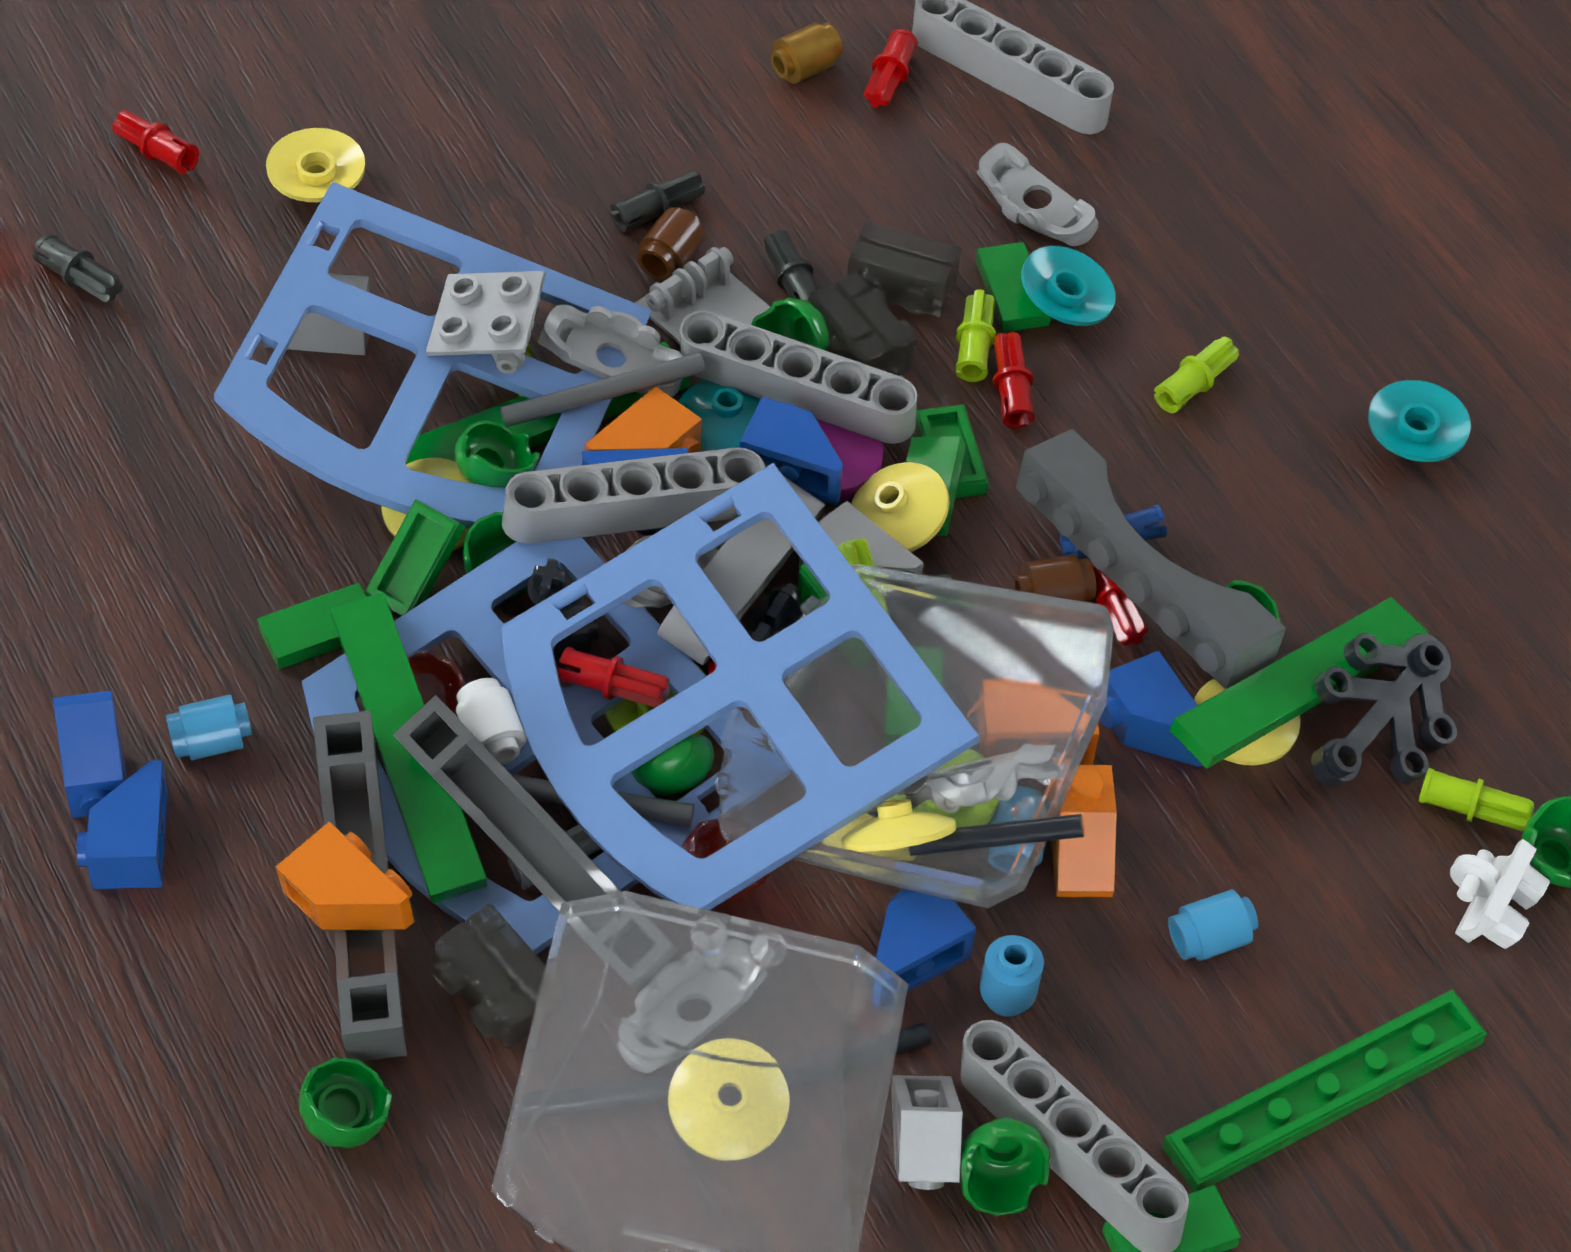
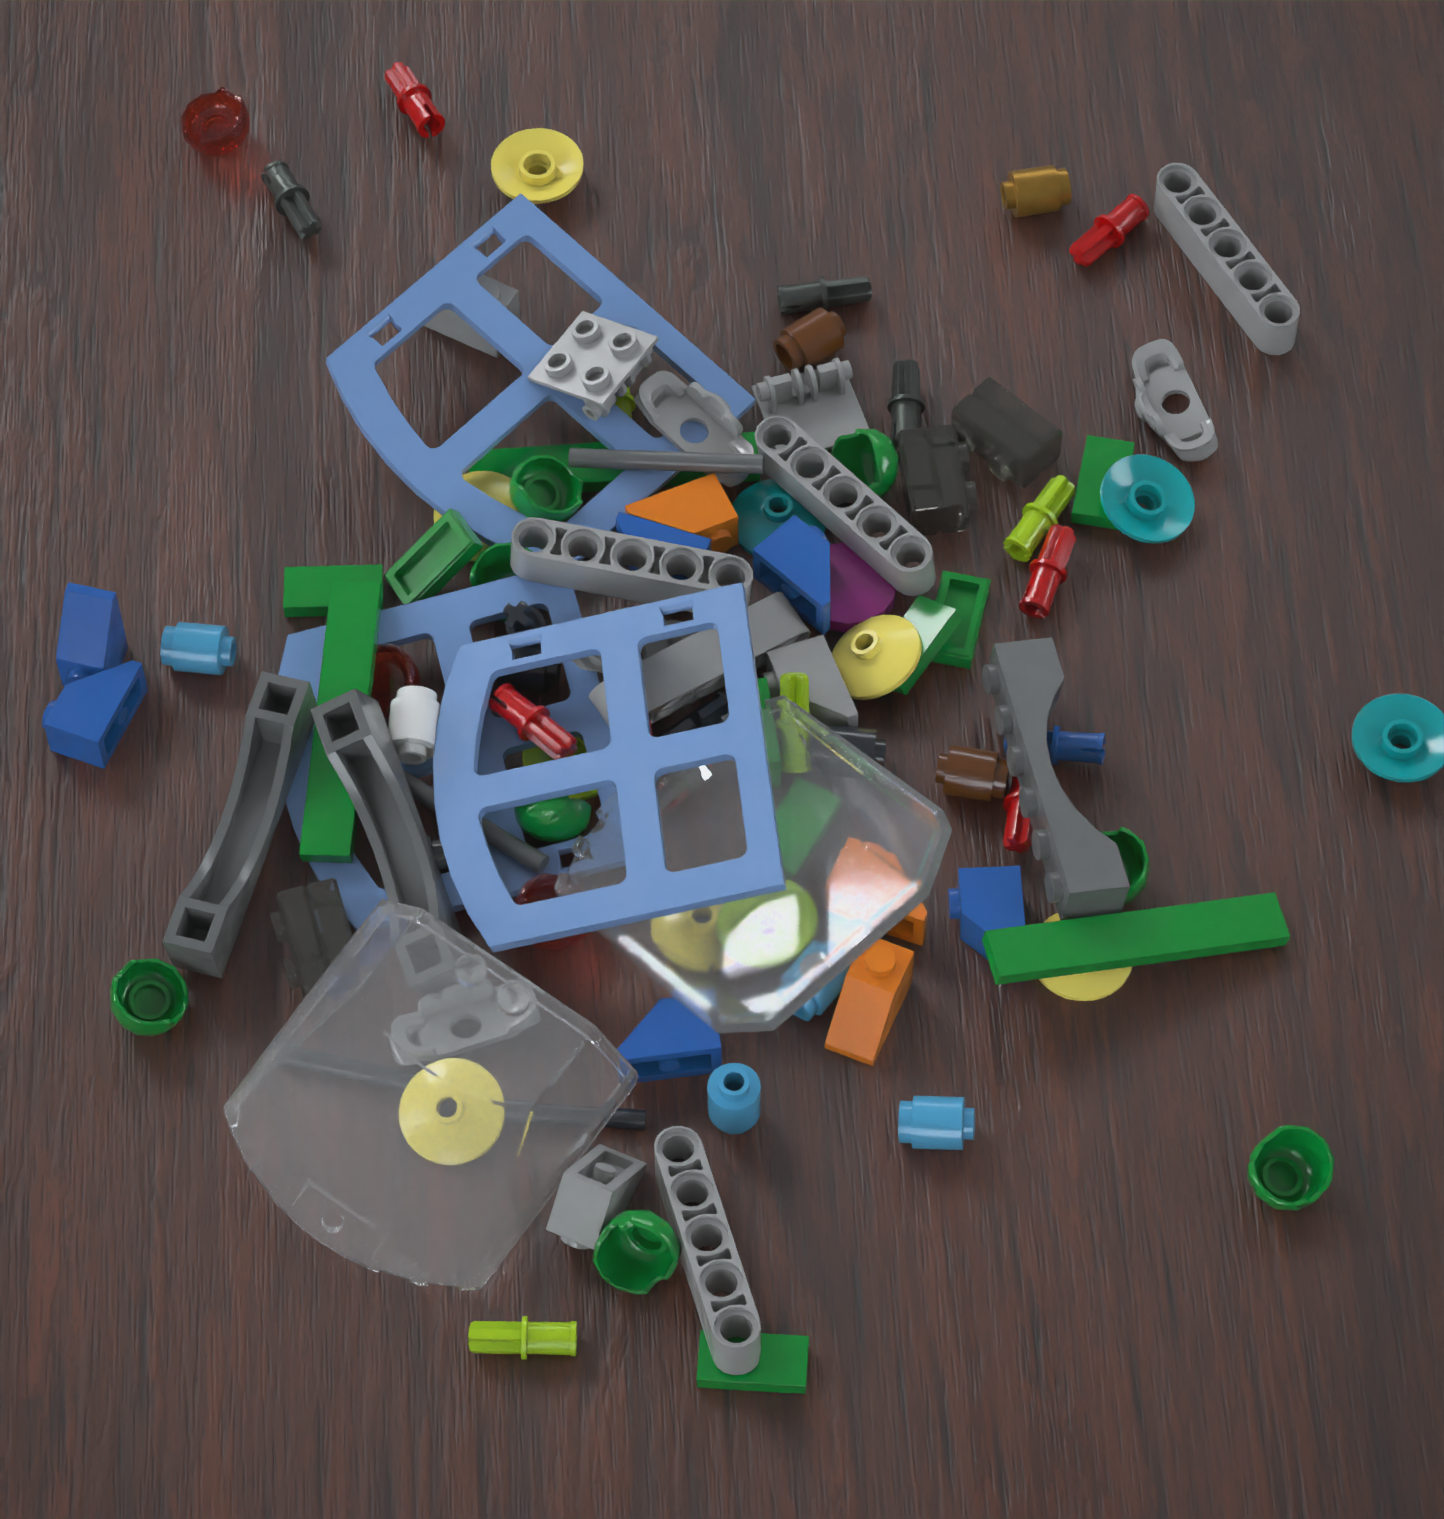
camera: 30 degrees right, 5 degrees up
orange slope [276,822,414,930] -> none
light yellow dish [841,799,957,852] -> none
light grey piece [897,744,1061,813] -> none
black bar [909,814,1084,856] -> none
lime axle [1154,336,1239,413] -> none
green tile [1162,989,1487,1192] -> none
black plant [1311,633,1457,787] -> none
lime axle [1418,768,1534,831] -> none
white hips [1450,839,1550,949] -> none

